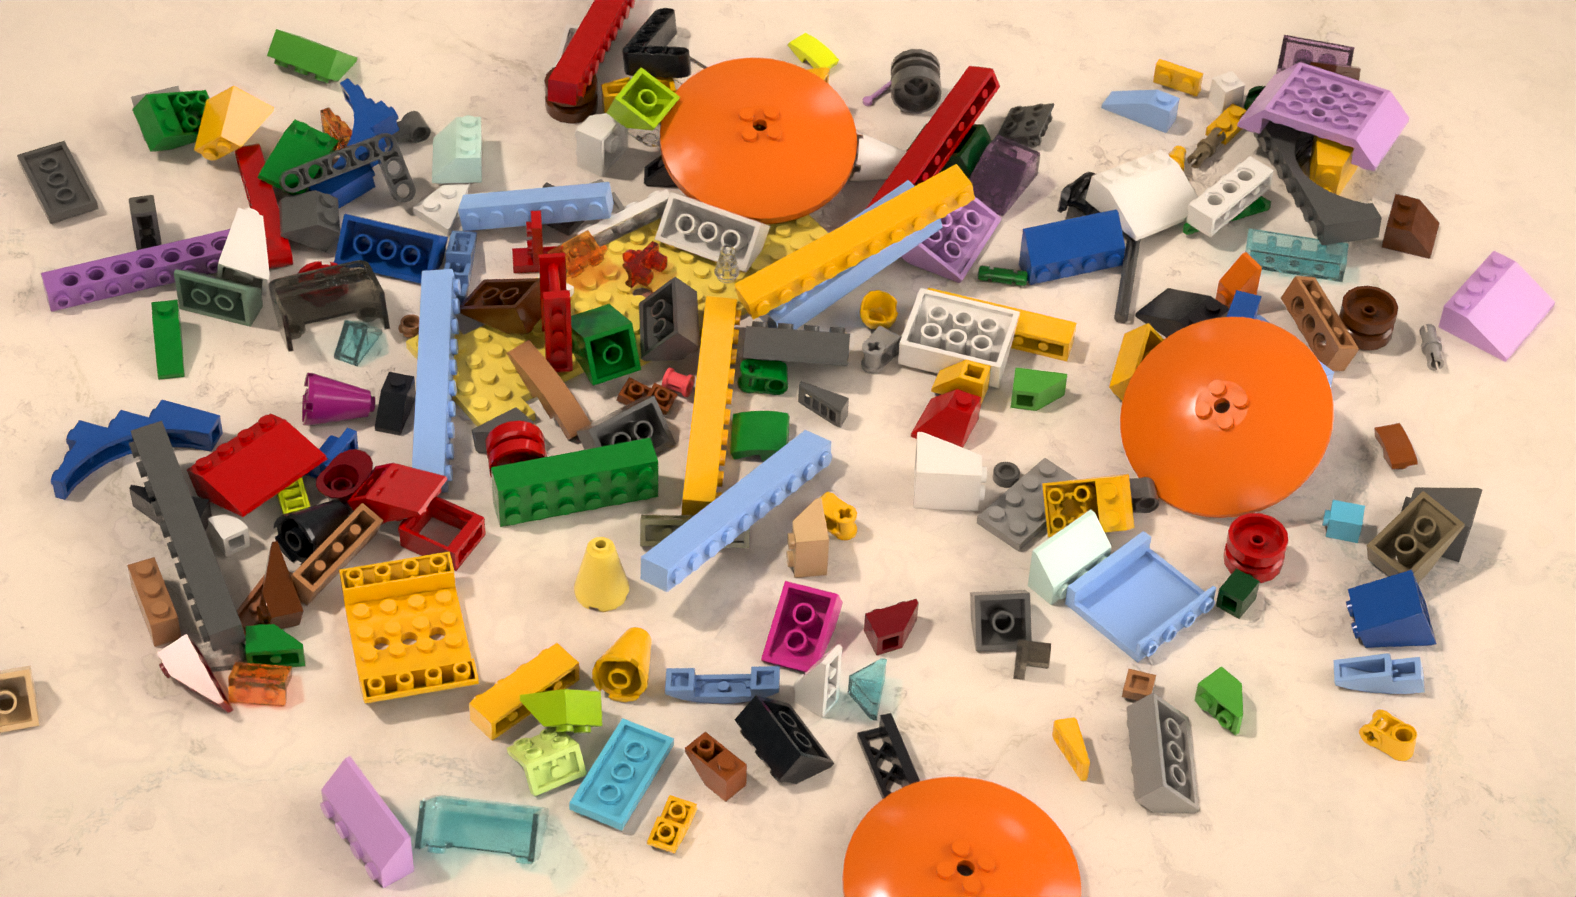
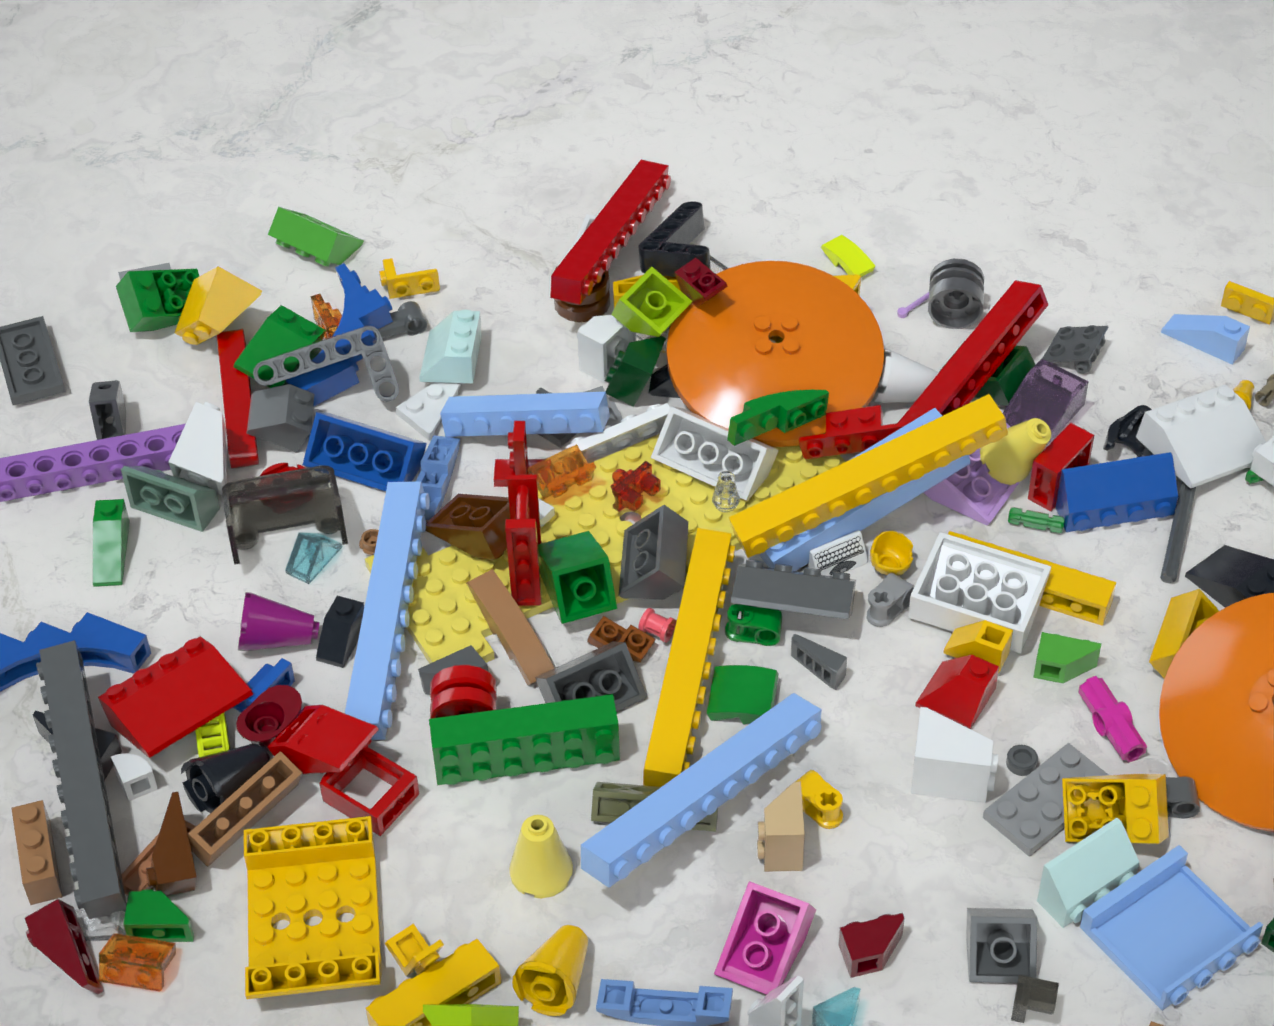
camera: 10 degrees right, 0 degrees up
none -> yellow bracket [379,258,440,299]
none -> yellow bracket [385,923,444,976]
none -> dark green slope [604,336,666,407]
none -> dark red slope [674,258,728,307]
none -> green slope [727,389,829,446]
none -> red bracket [799,405,909,459]
none -> slope [809,530,867,576]
none -> light yellow cone [980,418,1051,485]
none -> red window [1028,423,1095,512]
none -> dark pink piece [1078,676,1147,763]

